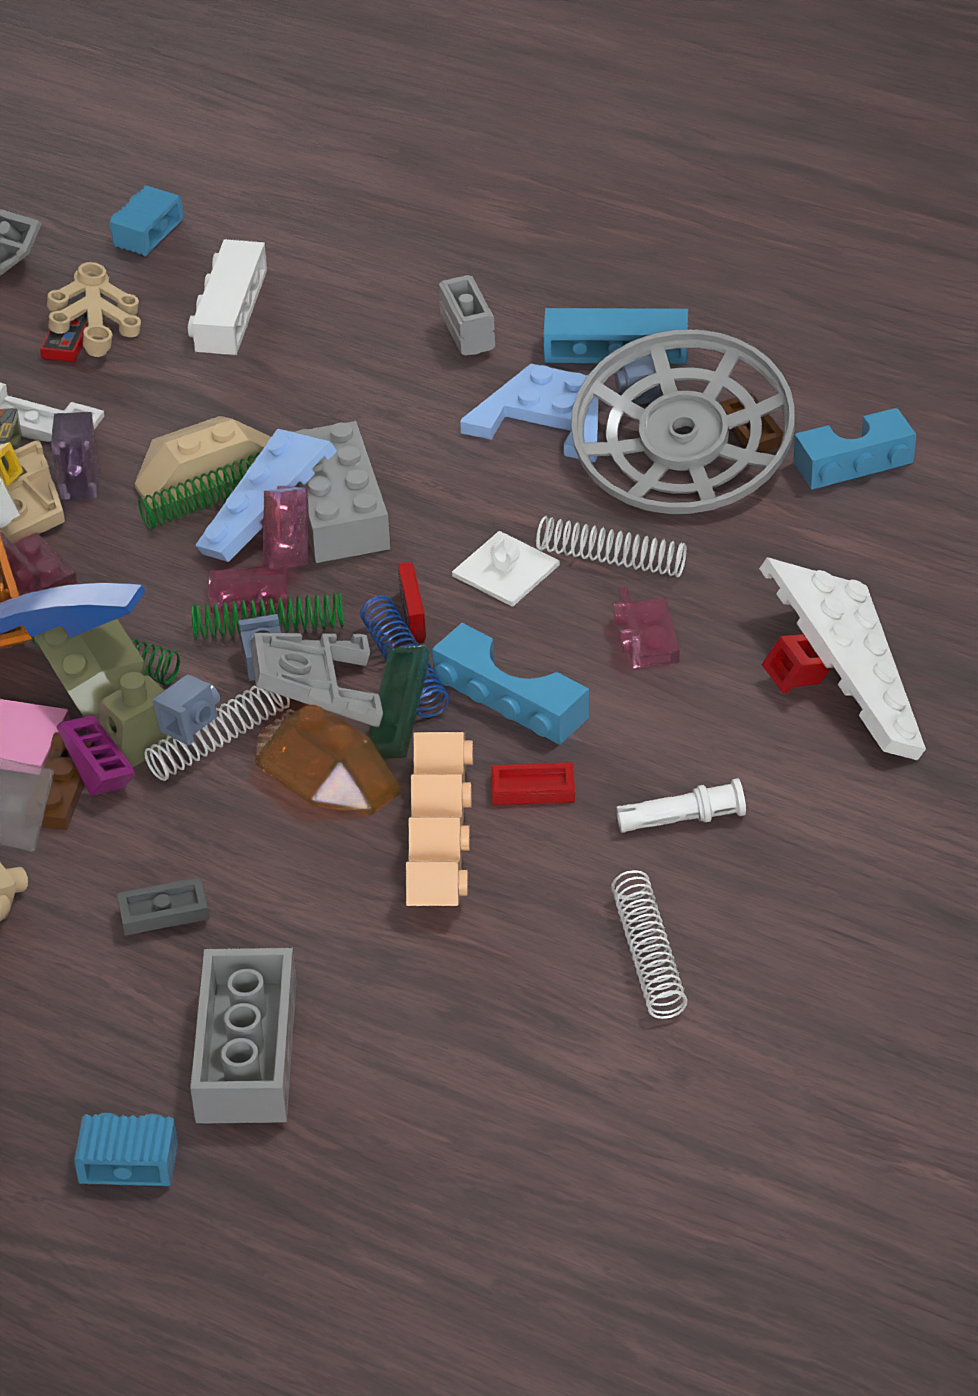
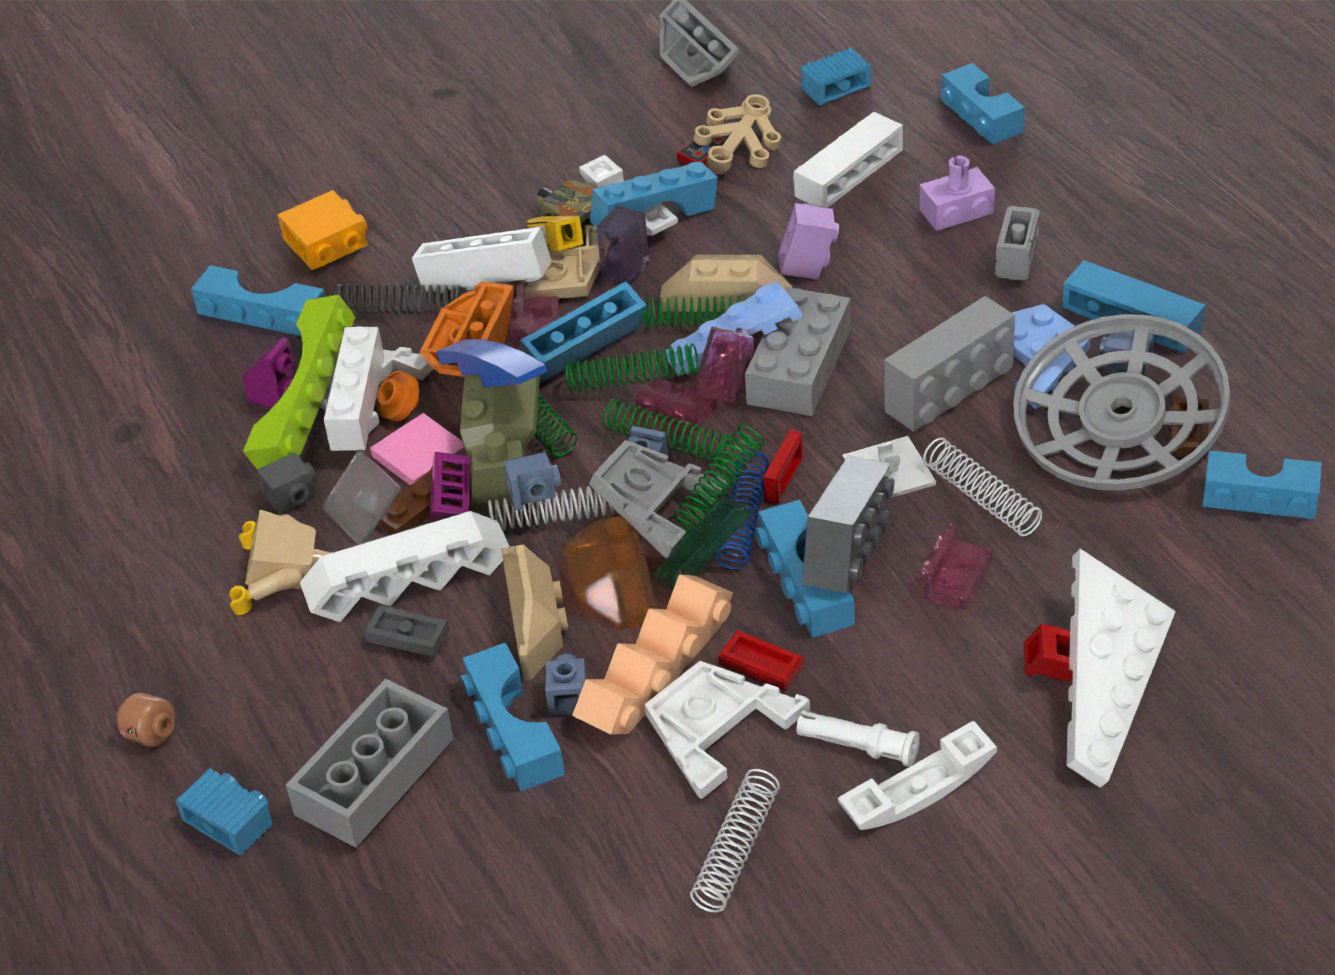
camera: 35 degrees right, 0 degrees up
none -> white brick [300,511,510,622]
none -> dark azure arch [460,643,565,791]
none -> tan wedge [501,545,568,682]
none -> dark azure brick [518,282,646,384]
none -> sand blue brick [545,654,587,716]
none -> green piece [565,343,699,393]
none -> dark azure arch [590,162,718,238]
none -> white wing [644,661,810,799]
none -> green piece [669,425,765,551]
none -> lavender brick [778,203,839,280]
none -> dark grey brick [802,456,895,593]
none -> white slope [838,721,997,830]
none -> light grey brick [884,296,1015,432]
none -> lavender brick [920,156,995,231]
none -> dark azure arch [940,63,1024,145]

